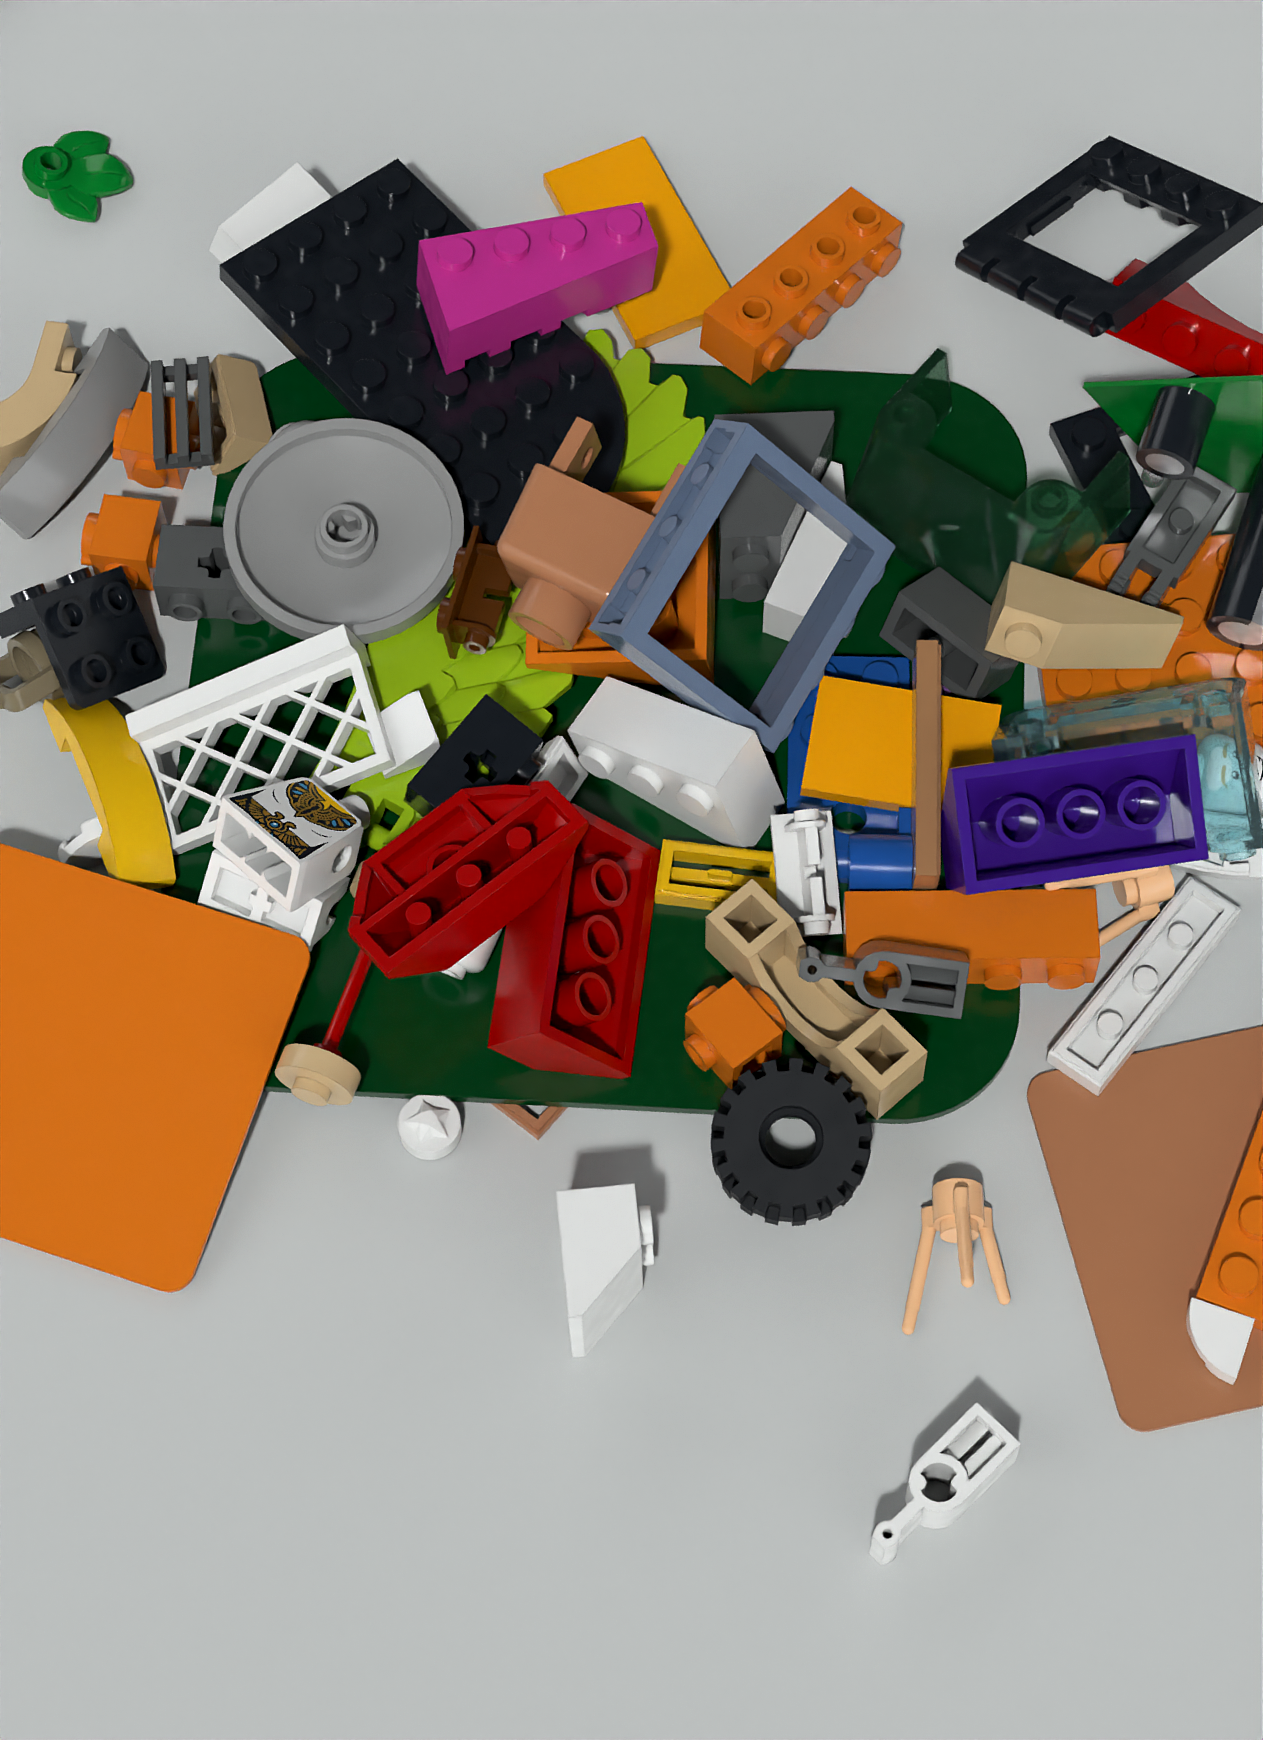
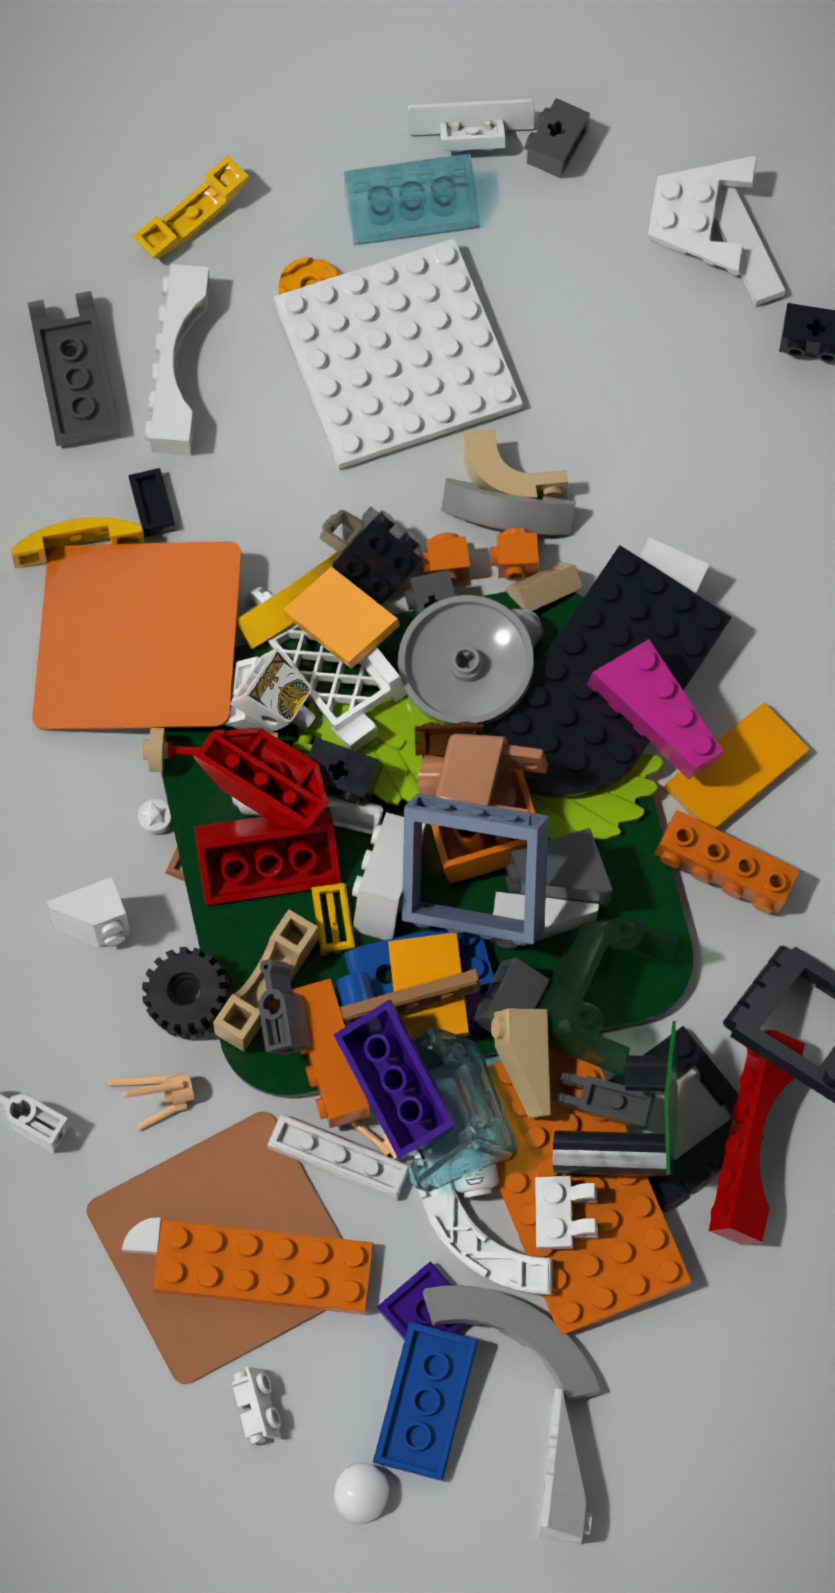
camera: 70 degrees right, 5 degrees up
green plate [22,130,133,223] -> none
dark grey tile [151,356,215,470] -> none
orange brick [683,977,786,1089] -> none
white hinge [770,809,843,937] -> none
none -> light orange tile [283,567,400,669]

